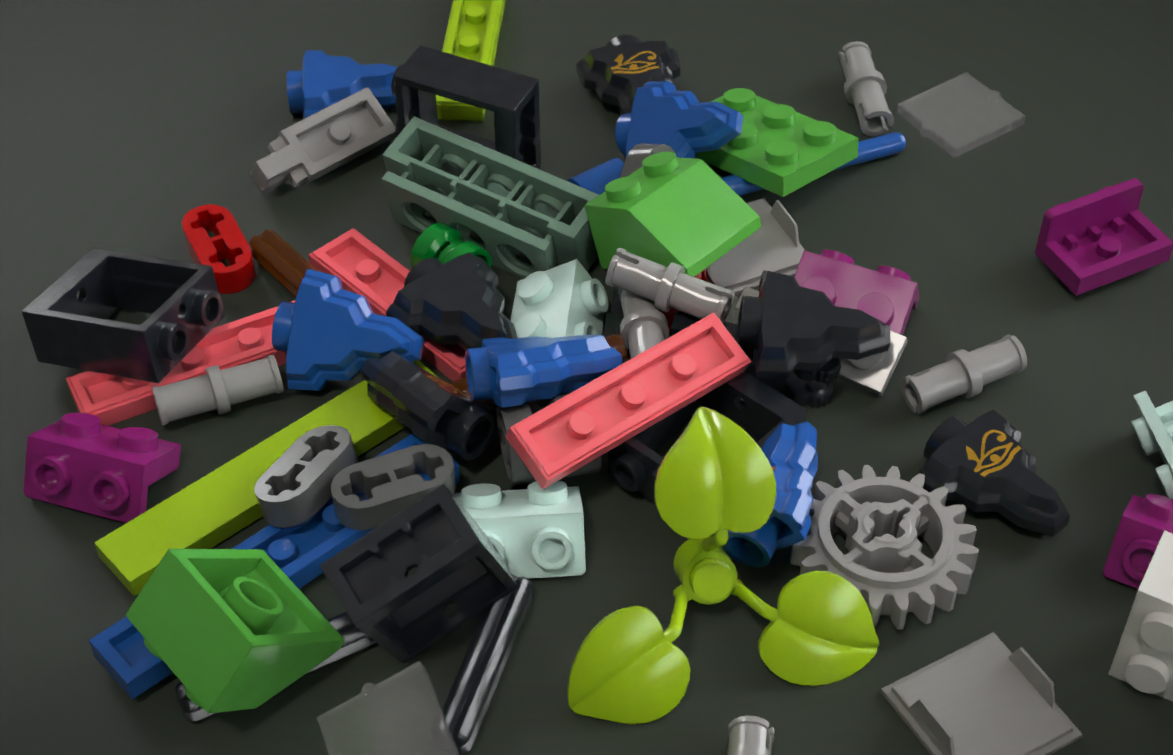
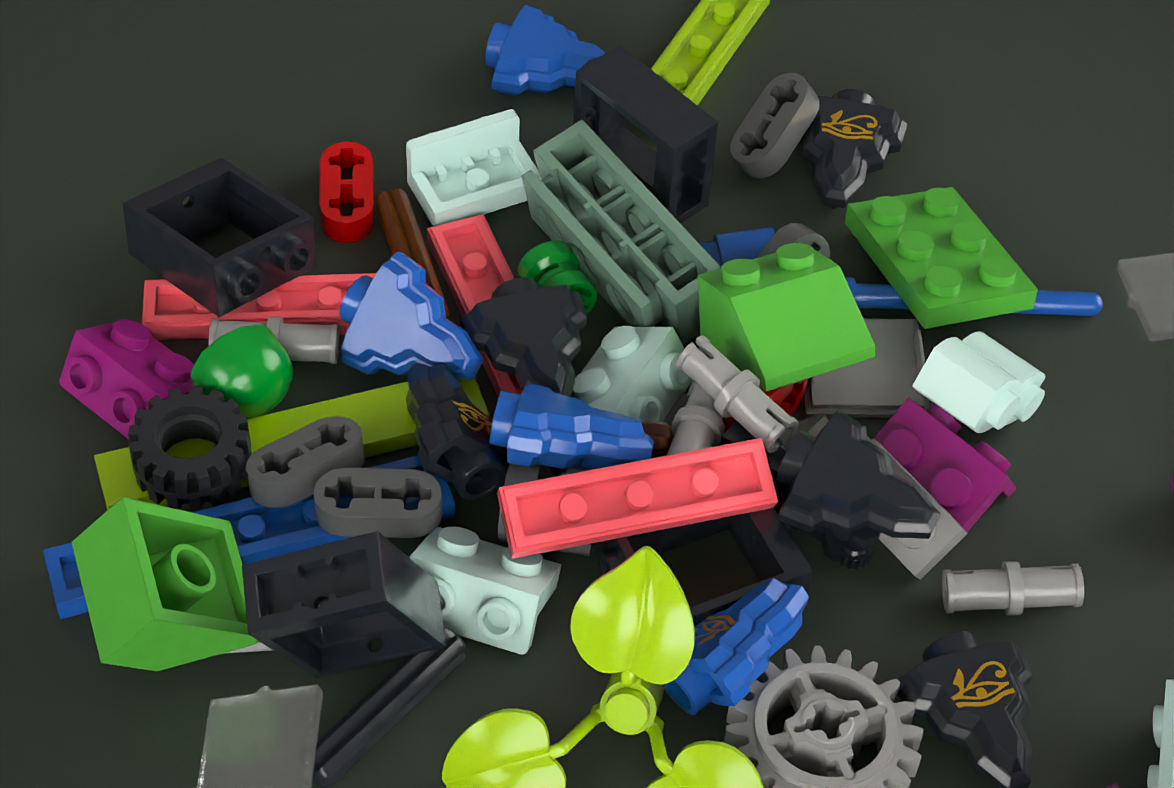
camera: 20 degrees right, 5 degrees up
light grey hinge [250,88,396,193] -> none
blue rock [615,81,743,158] -> none
light grey pin [838,41,894,137] -> none
none -> black tyre [128,386,252,512]
none -> green hair [191,324,294,419]
none -> light aqua bracket [406,109,542,226]
none -> dark grey beam [730,72,819,179]
none -> light aqua brick [912,331,1046,433]

